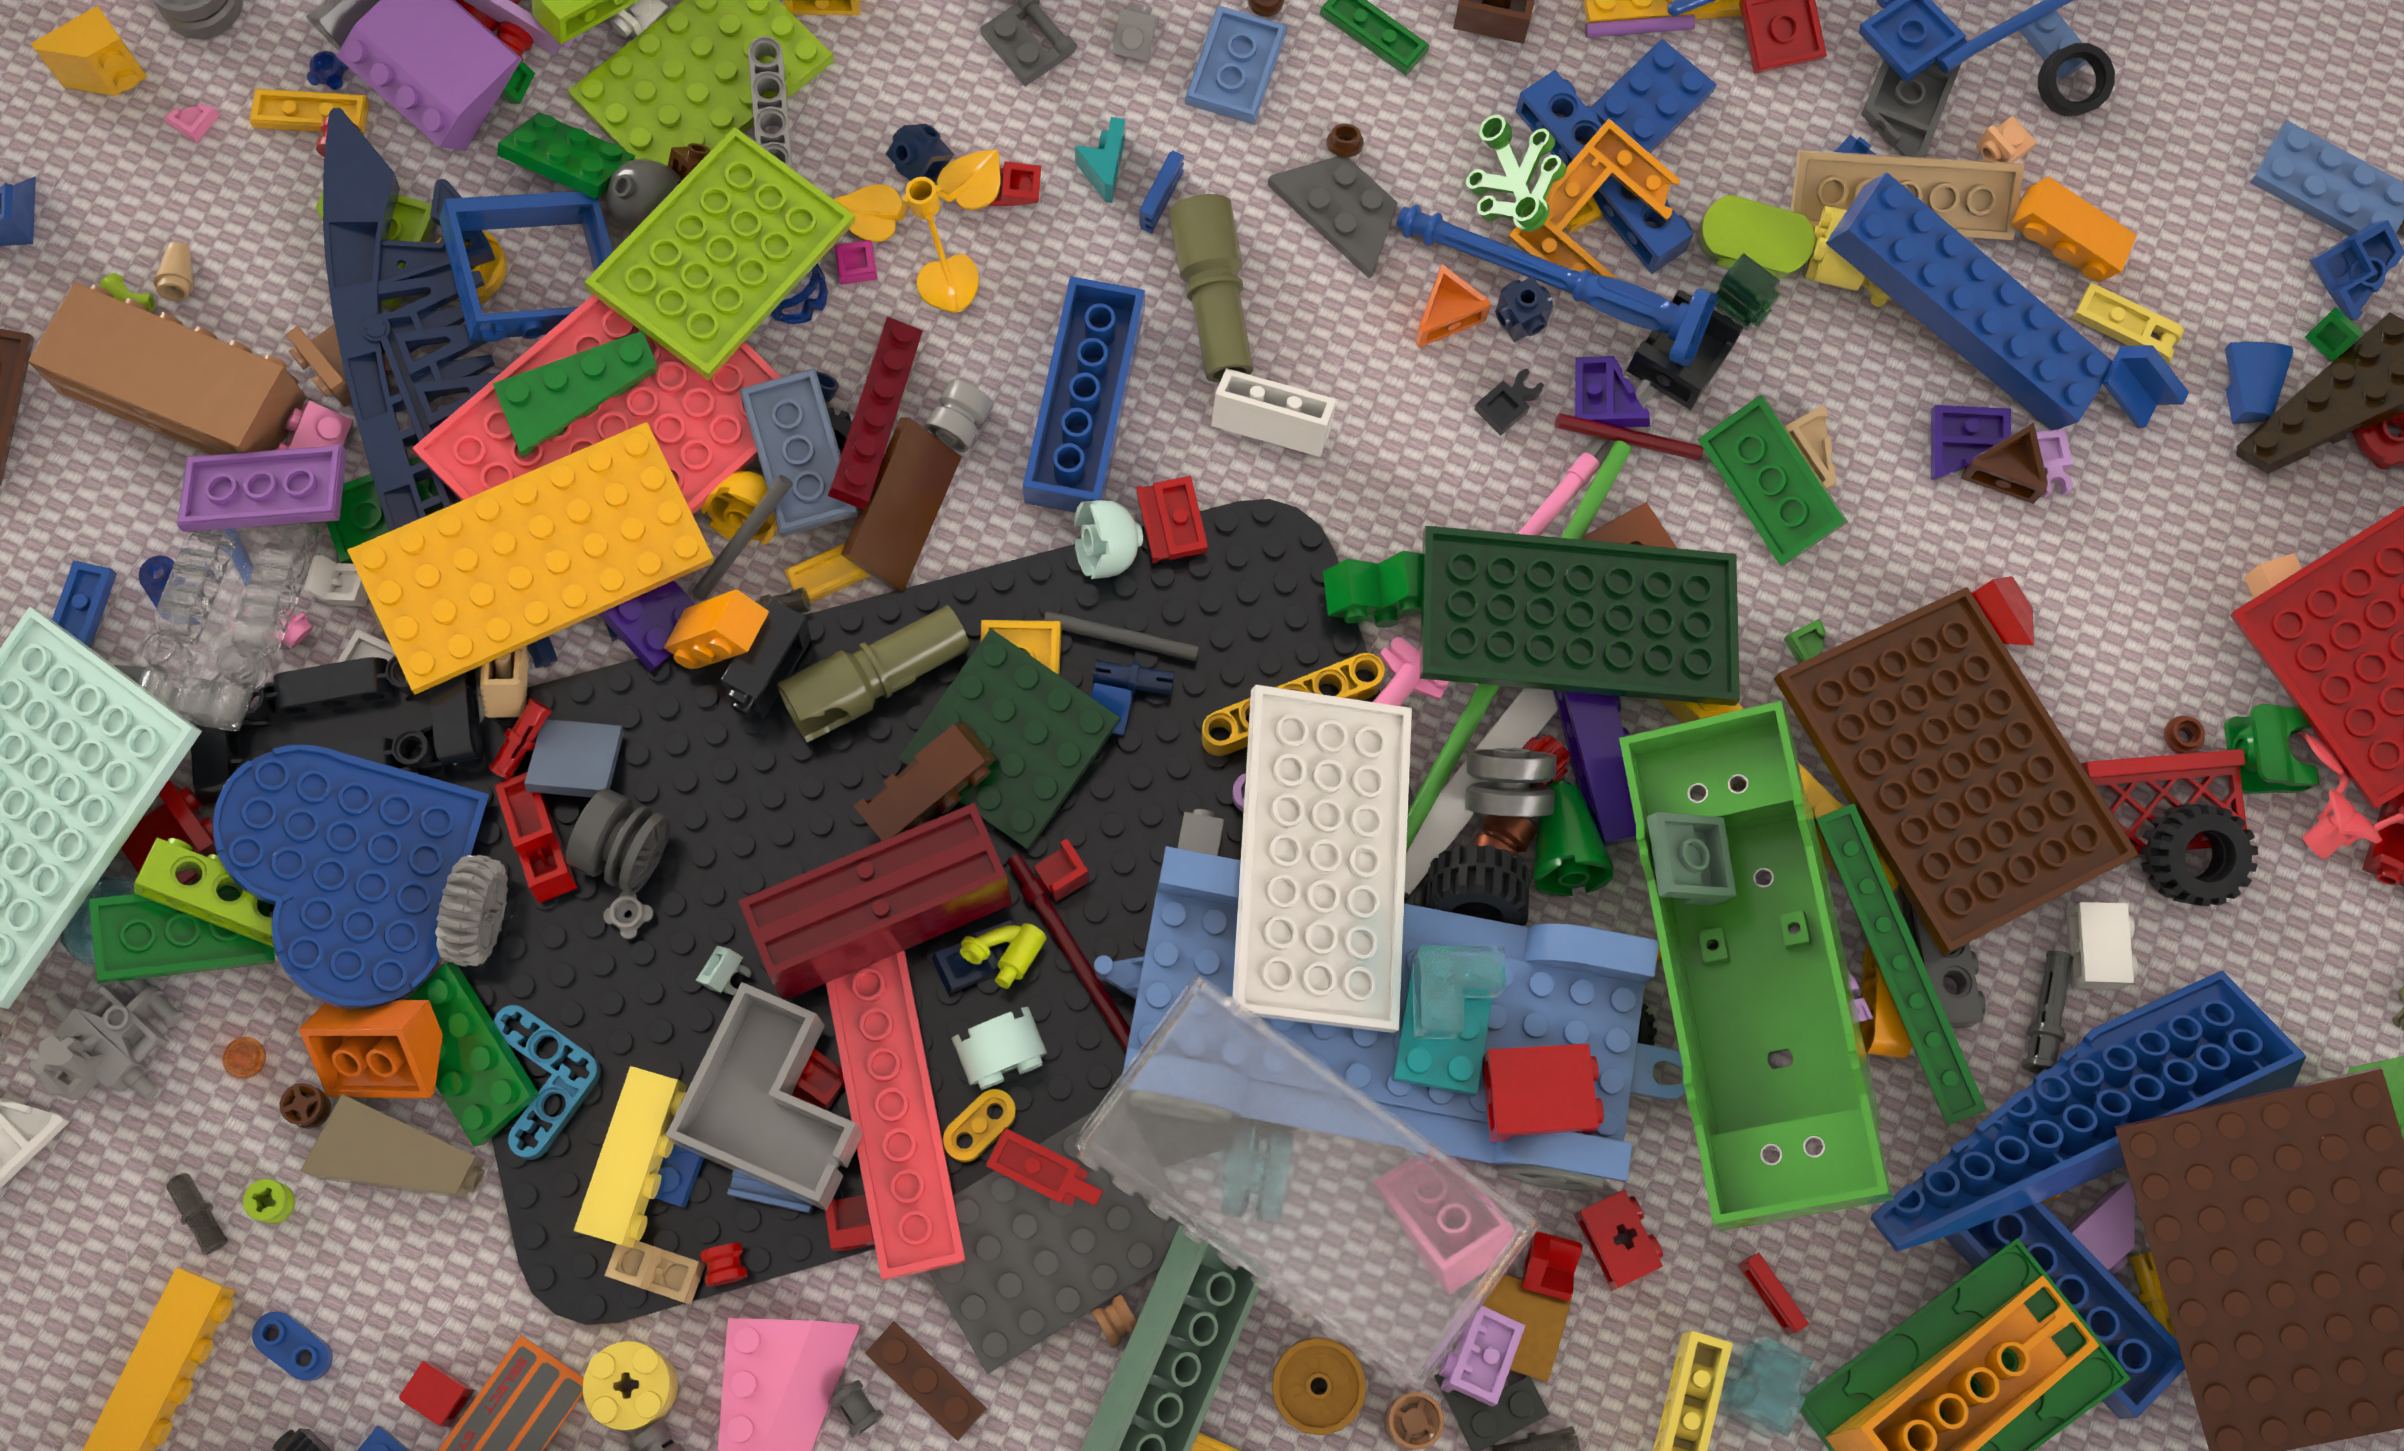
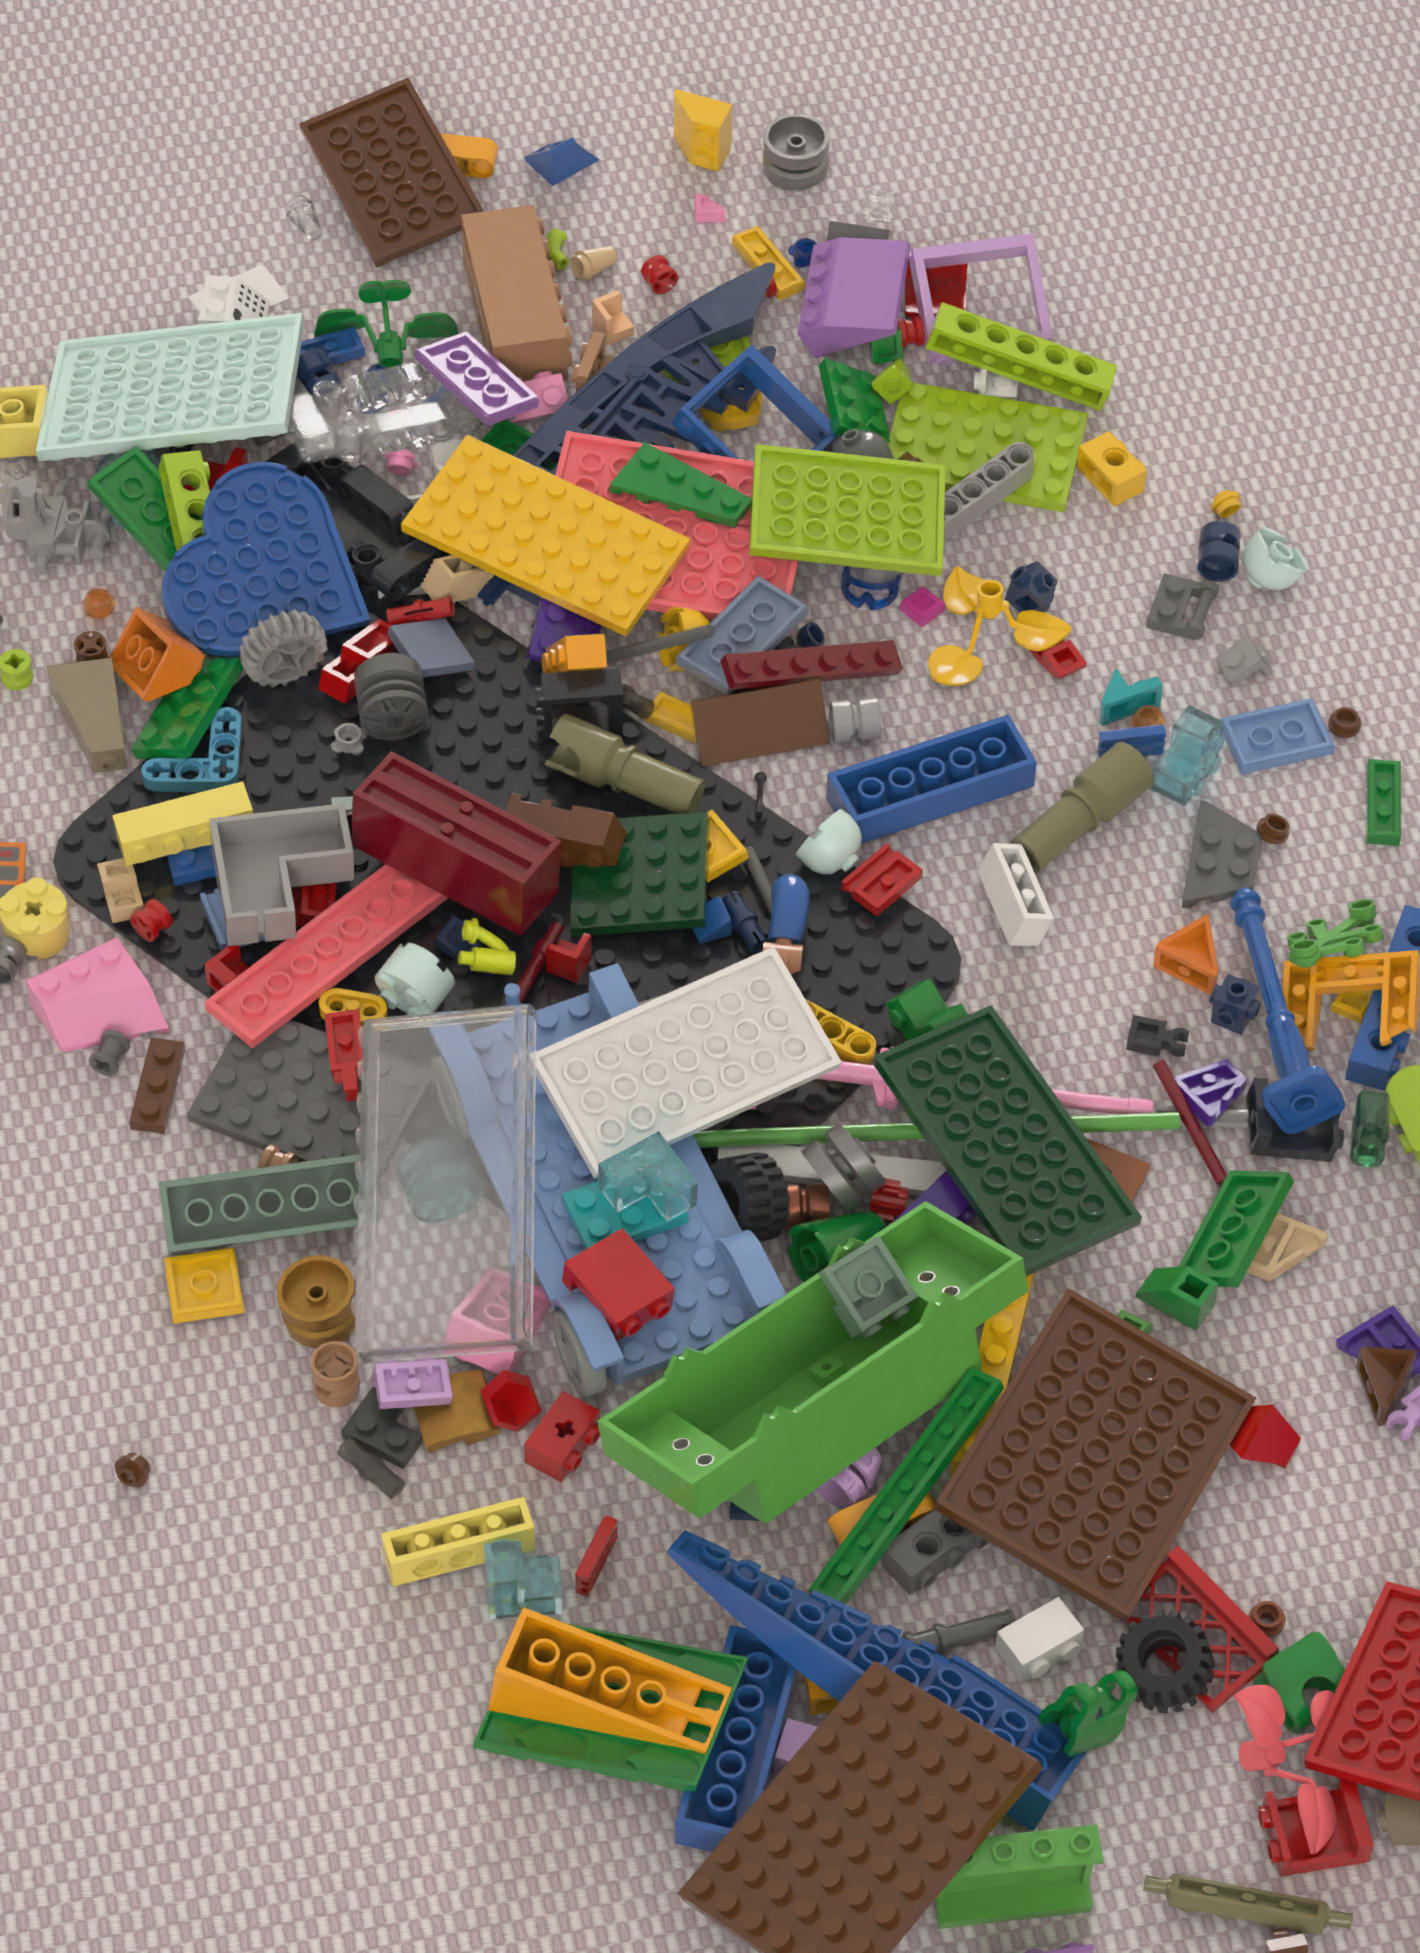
camera: 60 degrees right, 20 degrees down
none -> dark blue wheel [296,348,344,406]
none -> green plant [314,280,459,368]
none -> light nougat panel [592,290,634,346]
none -> red wheel [640,255,679,294]
none -> black hinge [754,772,767,817]
none -> blue piece [763,874,810,974]
none -> lime bracket [871,358,914,405]
none -> green piece [1038,1670,1137,1757]
none -> clear orange plate [1132,705,1165,728]
none -> green slope [1135,1266,1218,1331]
none -> clear light blue brick [1151,705,1225,806]

